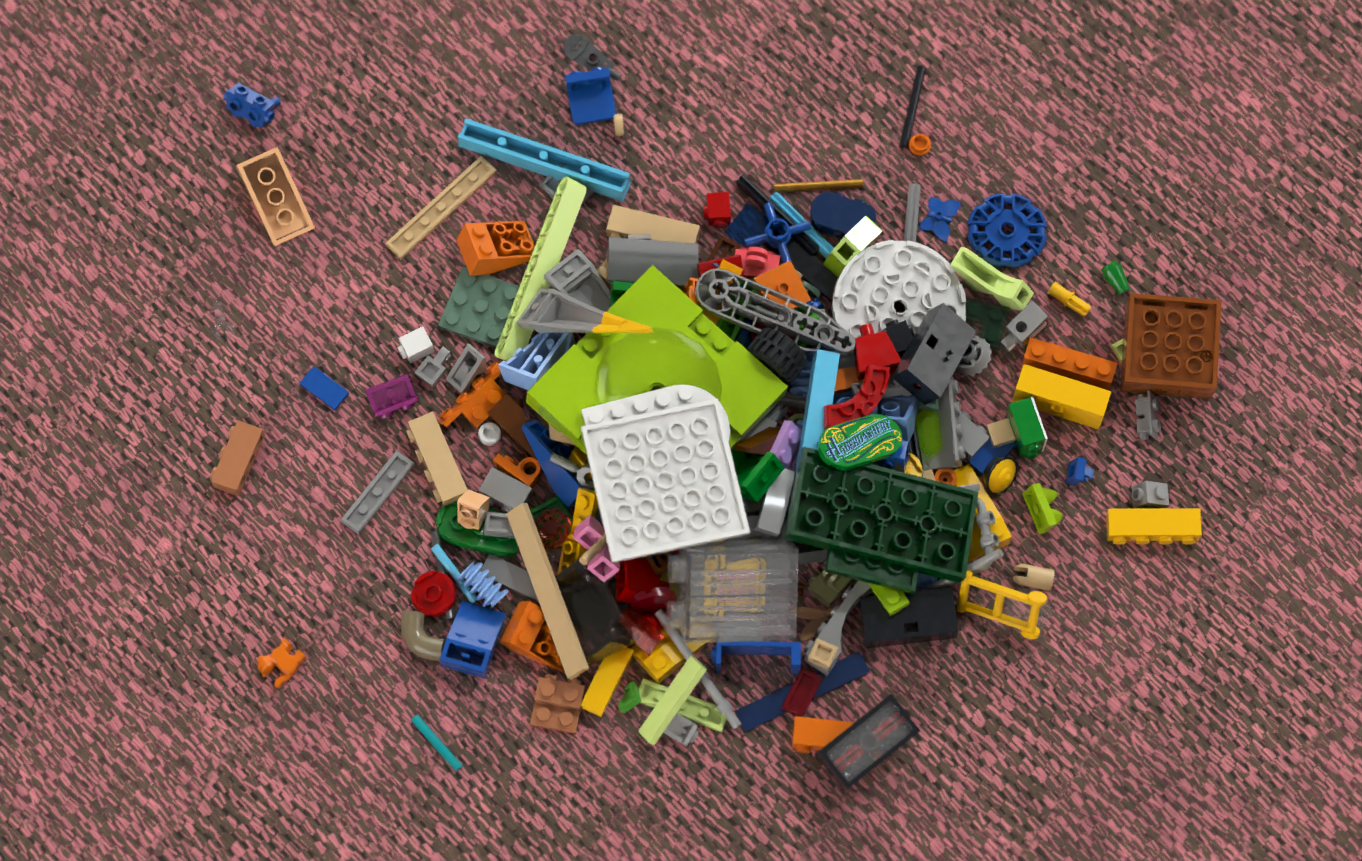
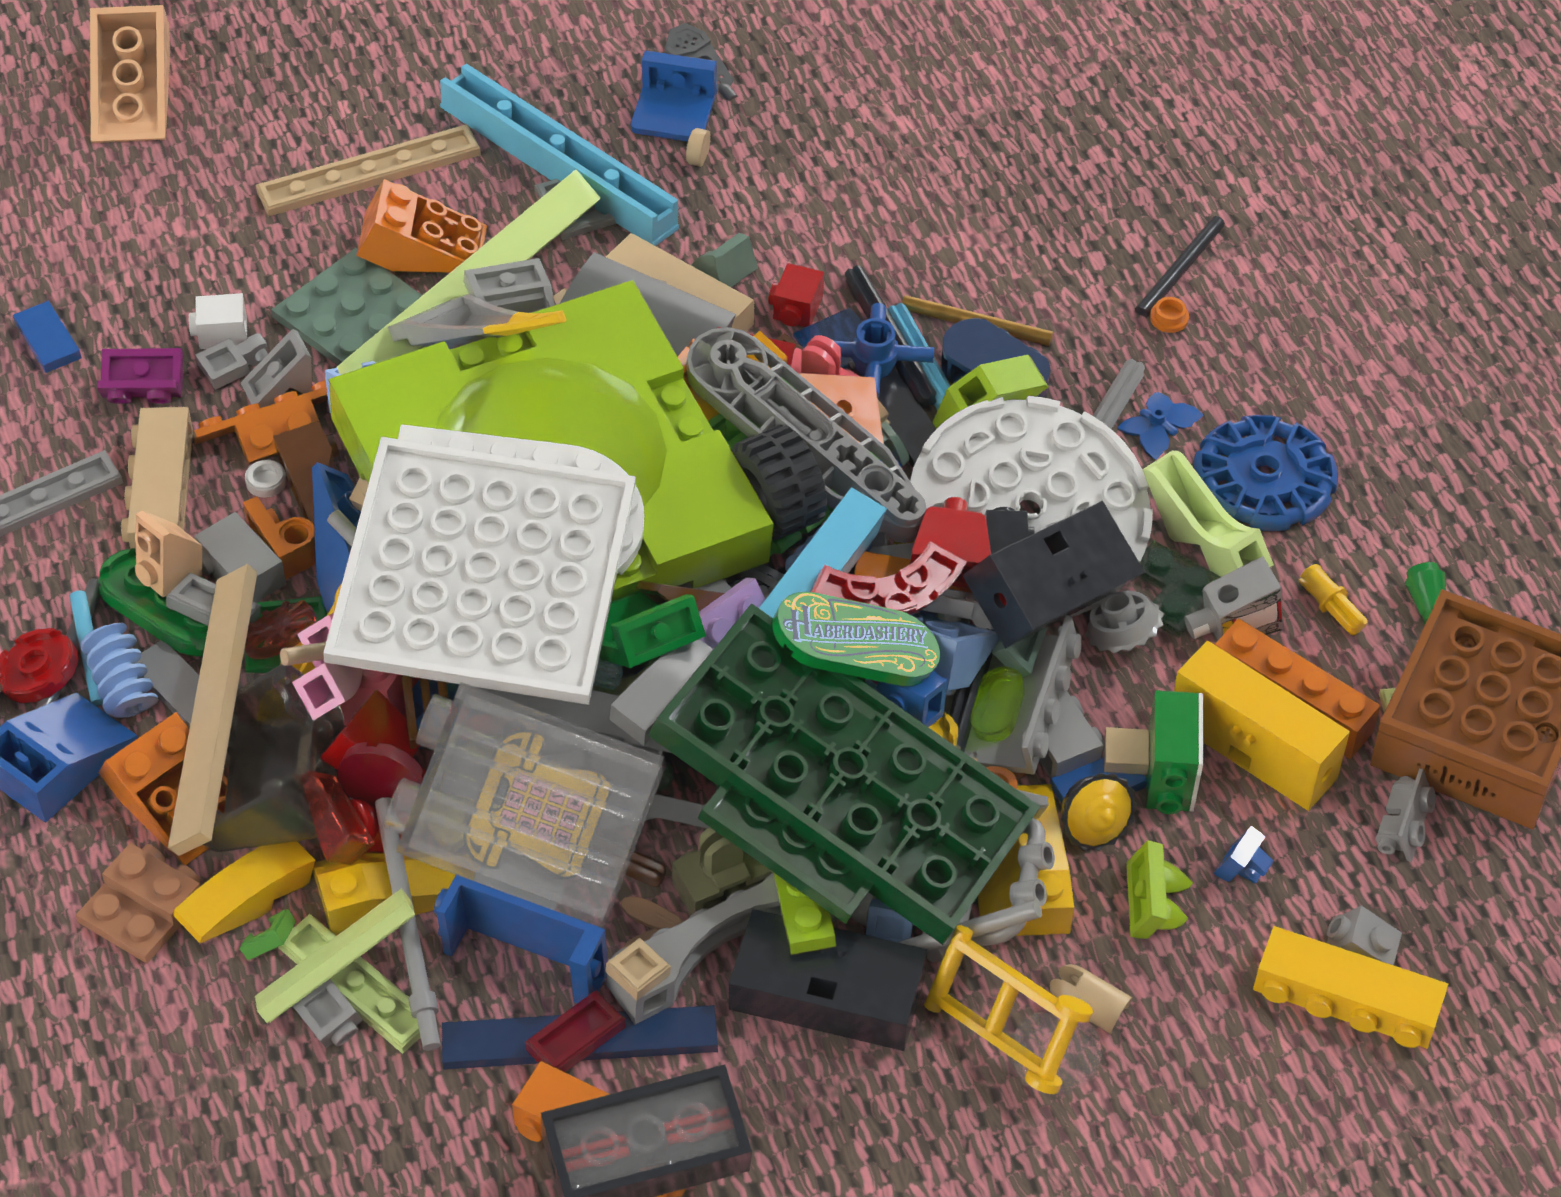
camera: 20 degrees right, 20 degrees down
none -> sand green tile [691,233,758,287]

